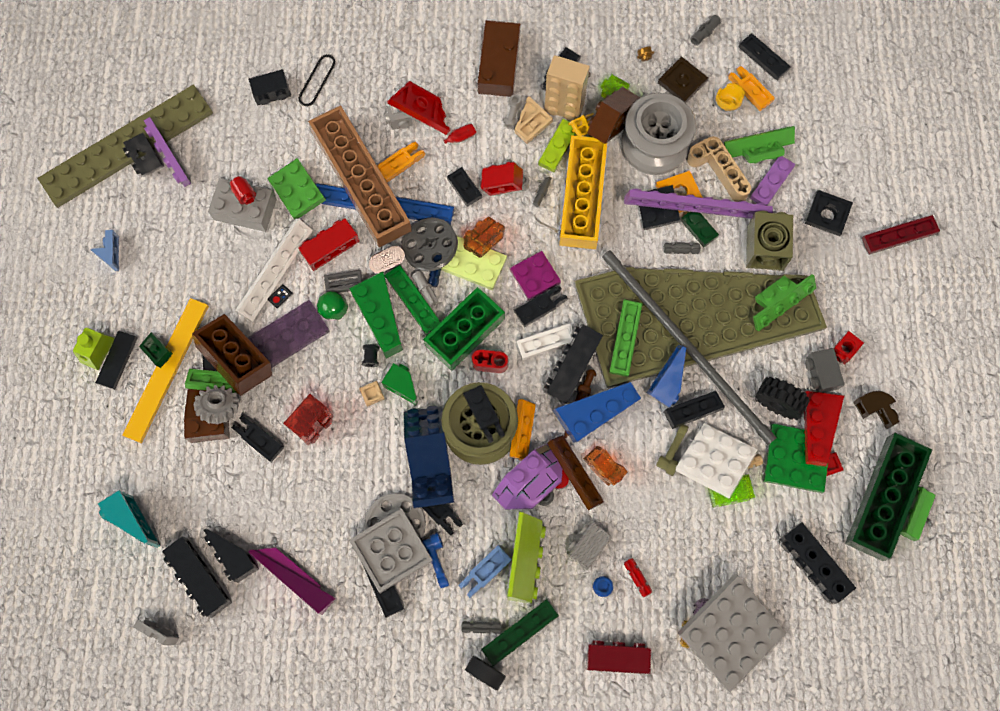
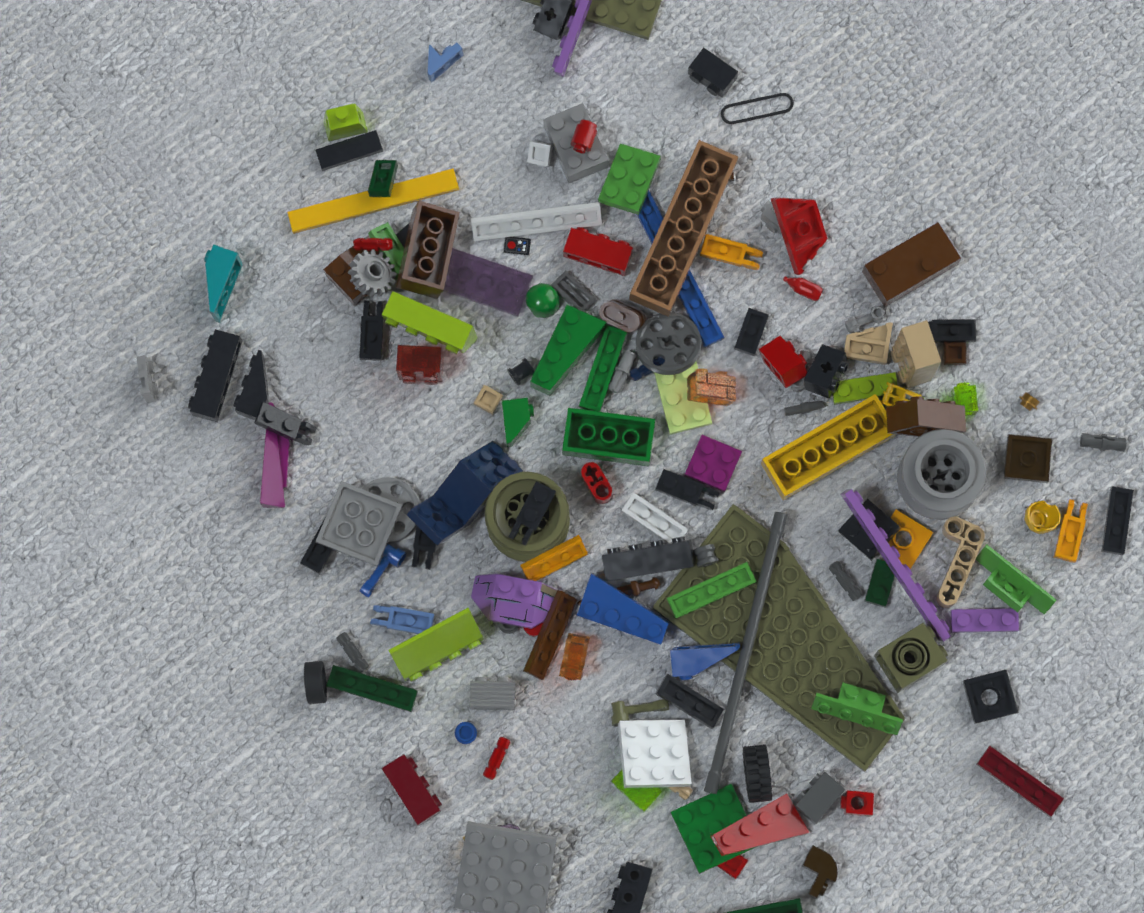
camera: 55 degrees right, 5 degrees up
none -> black hinge [254,402,316,446]
none -> red axle [353,238,393,251]
none -> lime slope [382,291,478,354]
none -> white plate [527,141,553,166]
none -> dark grey wheel [693,544,719,568]
none -> black brick [804,344,849,398]

